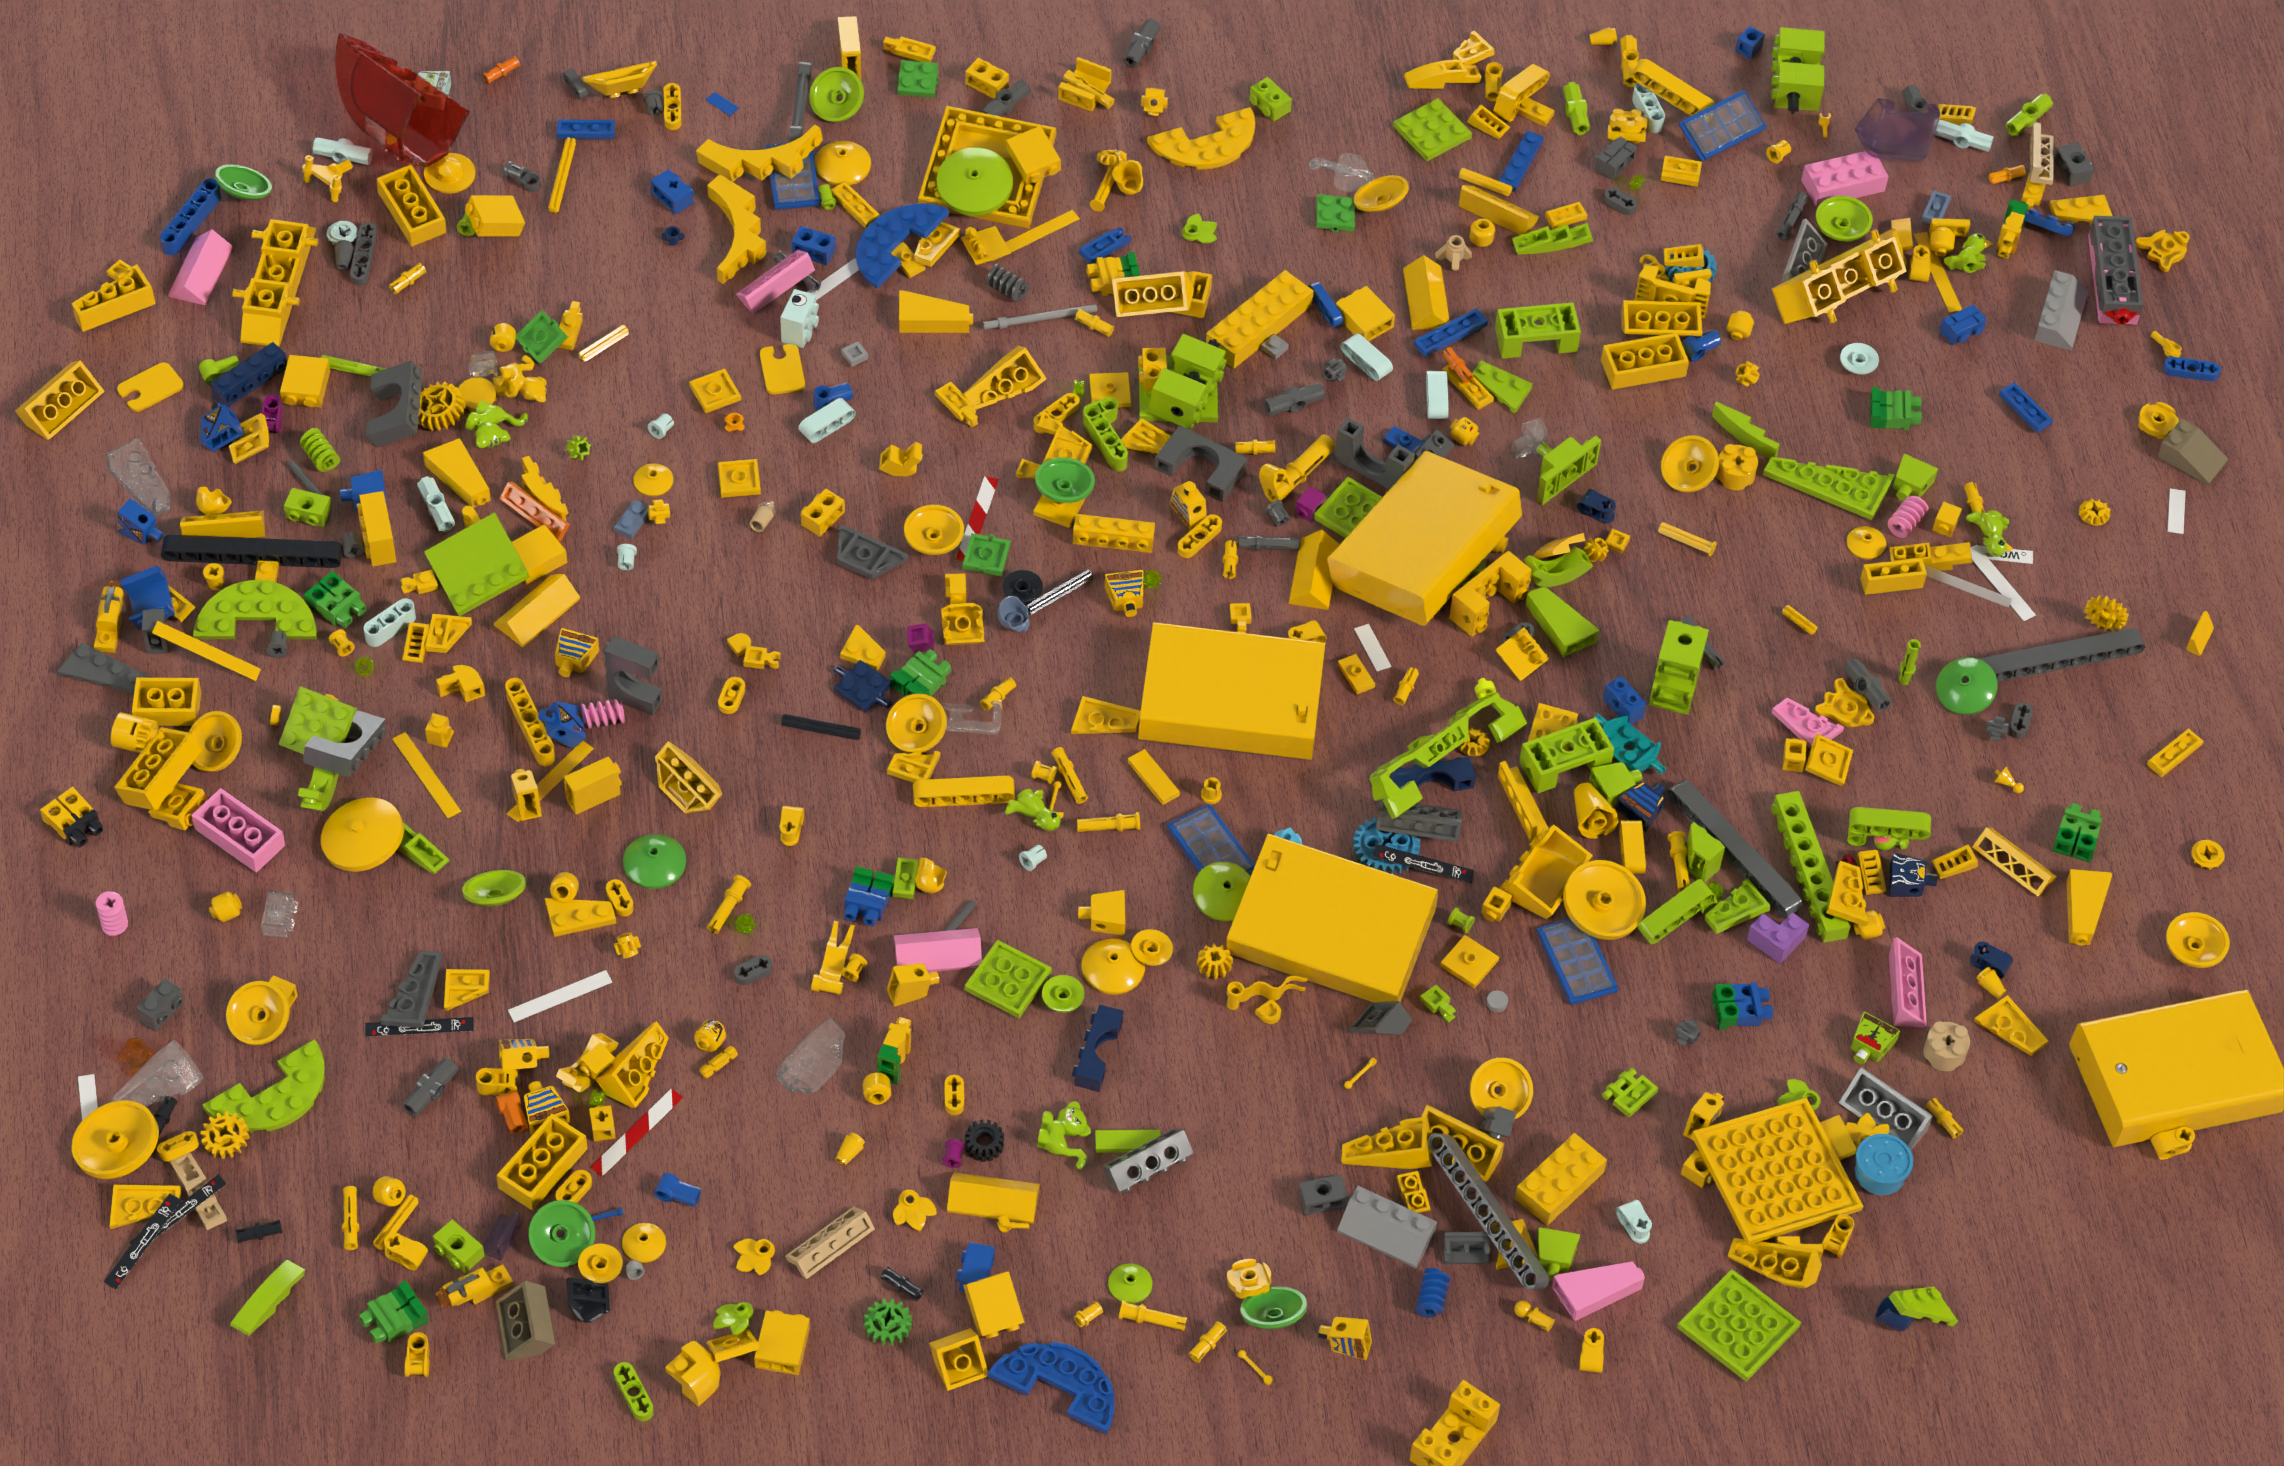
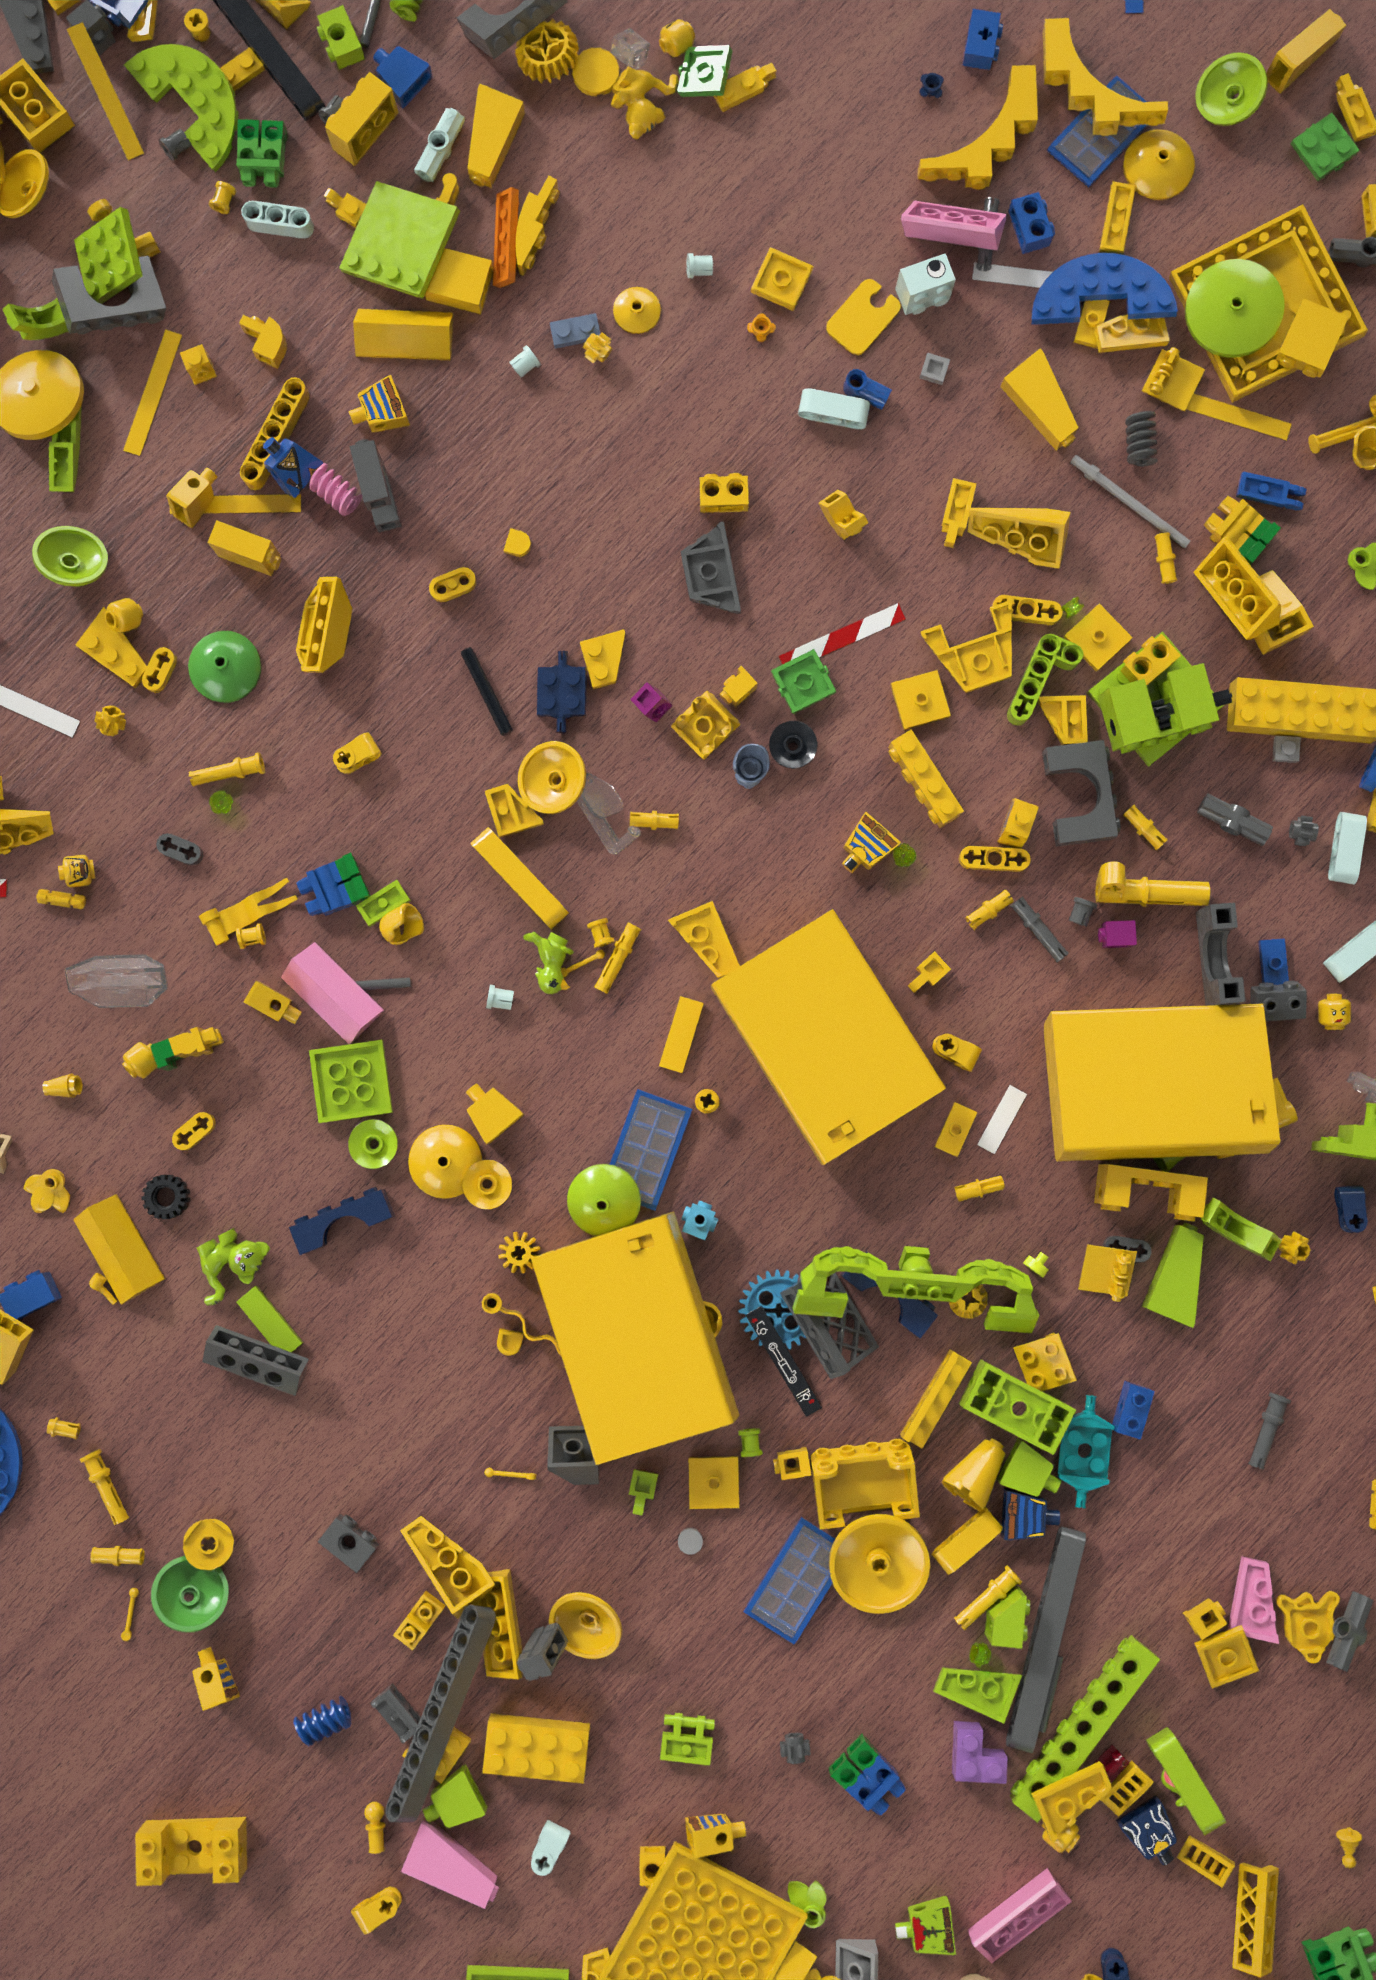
camera: 55 degrees right, 30 degrees up
clear neon green bush [355,657,374,677] -> none
yellow slope [402,622,430,664] -> none
yellow wing [425,614,472,653] -> none
lime animal [465,400,528,448] -> none
lime gear [565,435,591,460] -> none
axle [579,325,629,362] -> none
yellow plate [718,459,761,498] -> none
yellow plate [743,646,781,669] -> none
tan piece [749,501,776,532] -> none
dark grey piece [790,61,811,142] -> none
lime pin [818,184,836,210] -> none
bright green hips [890,649,951,696] -> none
yellow dish [904,505,964,555] -> none
magenta bush [942,1139,964,1168] -> none
axle [1025,569,1093,615] -> none
bright green dish [1035,457,1095,503] -> none
yellow pin [1077,812,1140,832] -> none
lime dish [1108,1263,1152,1304] -> none
yellow slope [1289,530,1340,610] -> none
lime plate [1313,477,1382,538] -> none
light grey slope [1337,1186,1437,1268] -> none
yellow slope [1533,533,1585,559] -> none
yellow tile [1605,528,1630,554] -> none
lime beam [1637,879,1718,944] -> none
lime piece [1649,620,1709,715] -> none

